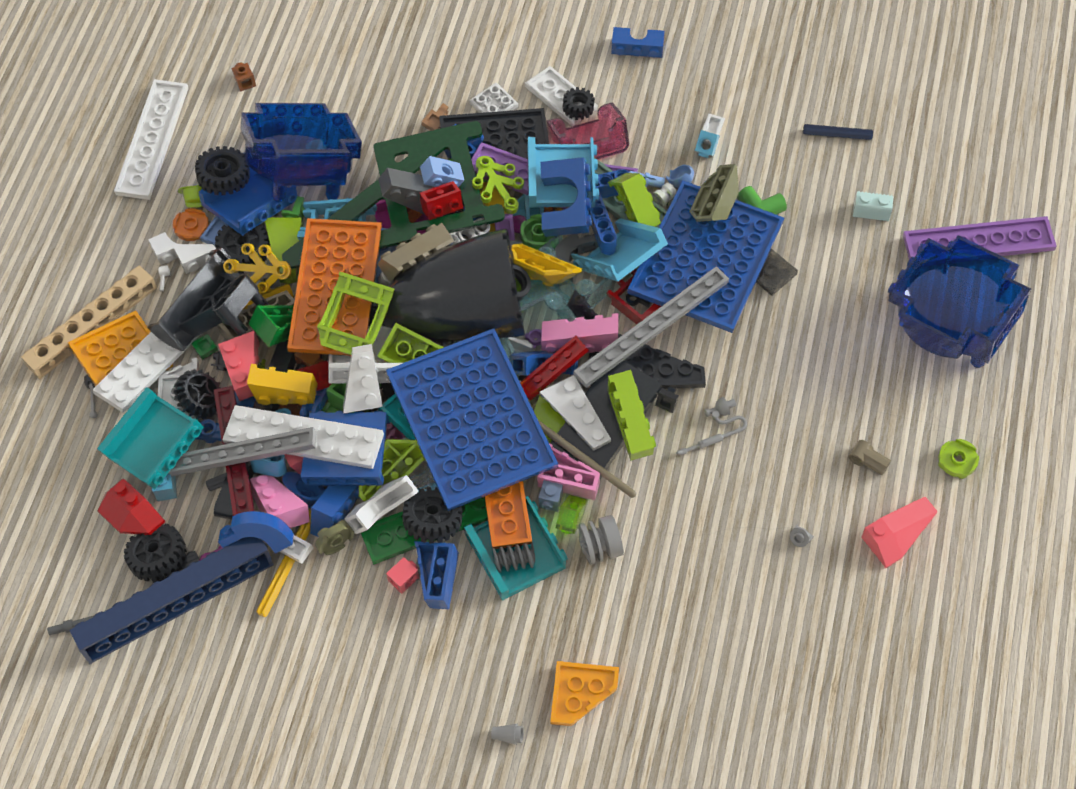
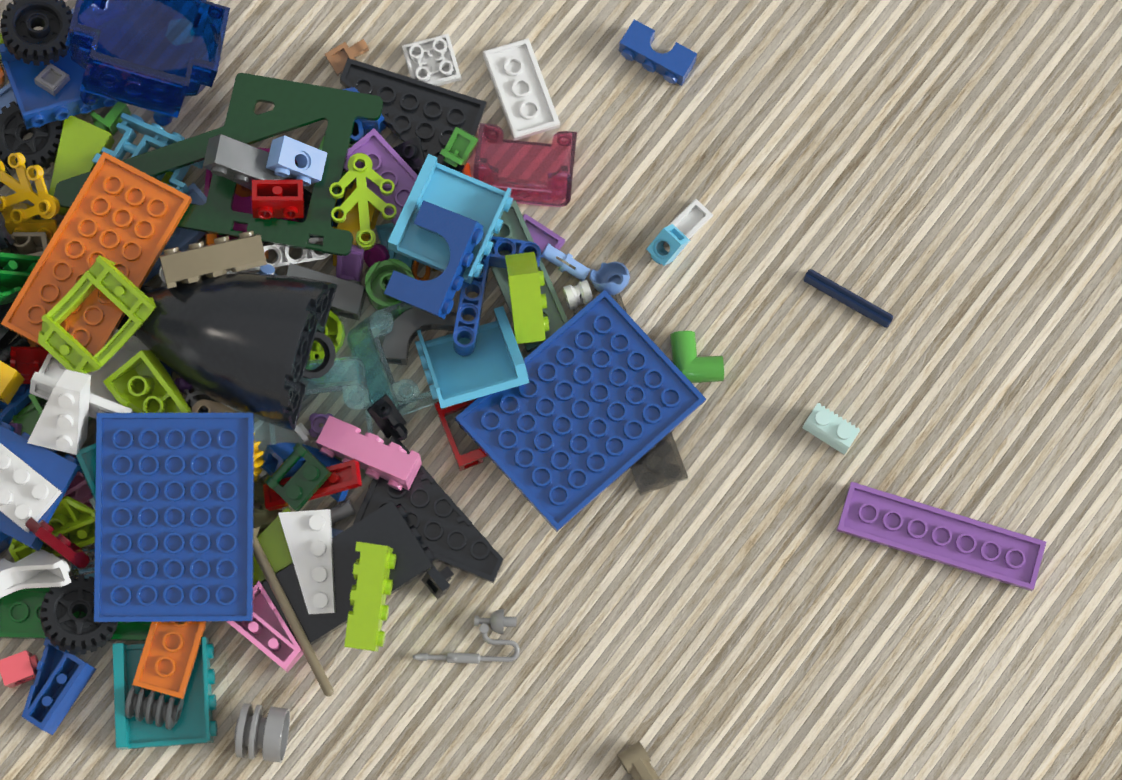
camera: 20 degrees right, 15 degrees up
yellow wedge [511,244,582,286] -> none
sand blue brick [539,480,563,512] -> none
clear neon green slope [555,494,588,534] -> none
black tyre [562,87,595,120] -> none
light grey plate [573,266,729,388] -> none
olive wedge [690,164,739,222] -> none
clear blue windscreen [888,235,1031,368] -> none
none -> dark red hinge [25,517,90,568]
none -> light grey tile [34,63,70,96]
none -> dark green plate [264,442,332,511]
none -> bright green bracket [440,127,479,167]

